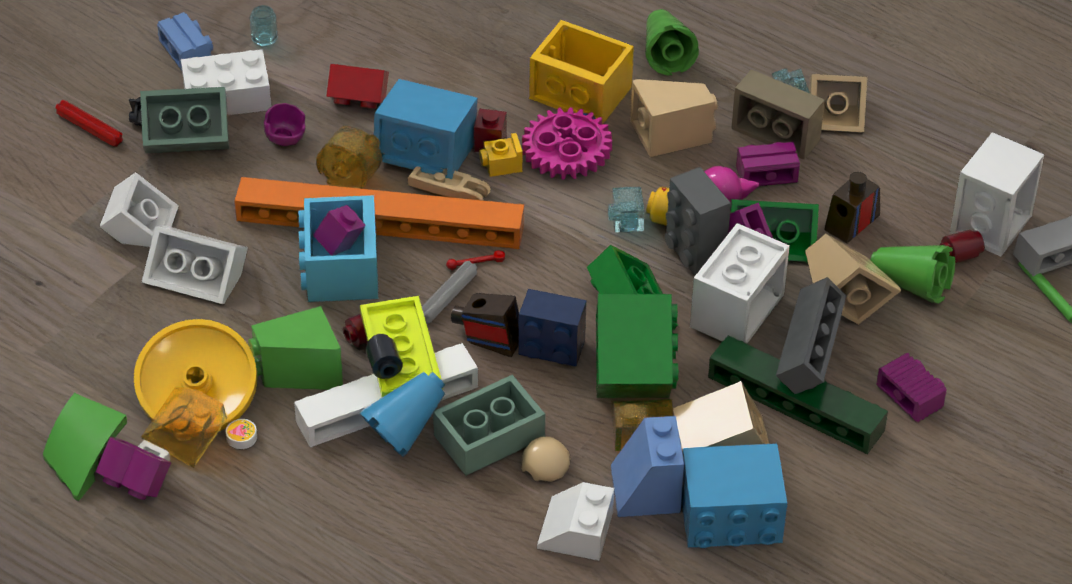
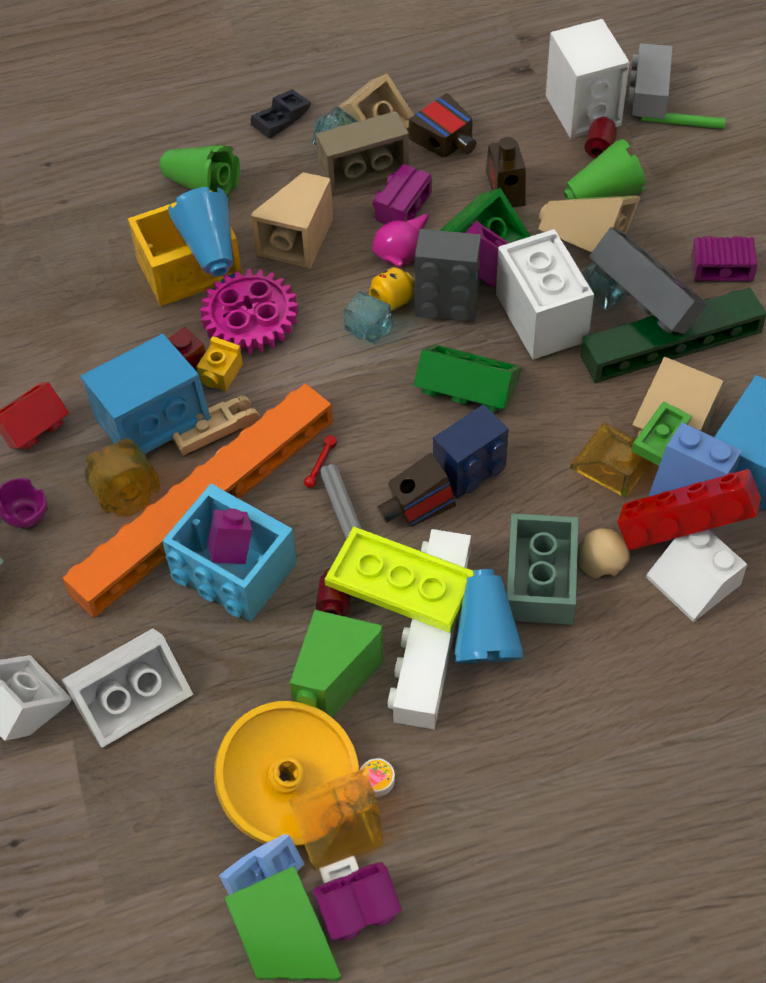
camera: 50 degrees left, 10 degrees up
black brick [366,334,403,379] -> none
green container [596,294,679,398] -> none
none -> dark azure cone [168,187,233,277]
none -> light blue slope [219,834,305,895]
none -> black slope [250,89,311,138]
none -> dark brown torso [409,93,476,157]
none -> red brick [617,469,761,550]
none -> bright green slope [631,401,692,466]

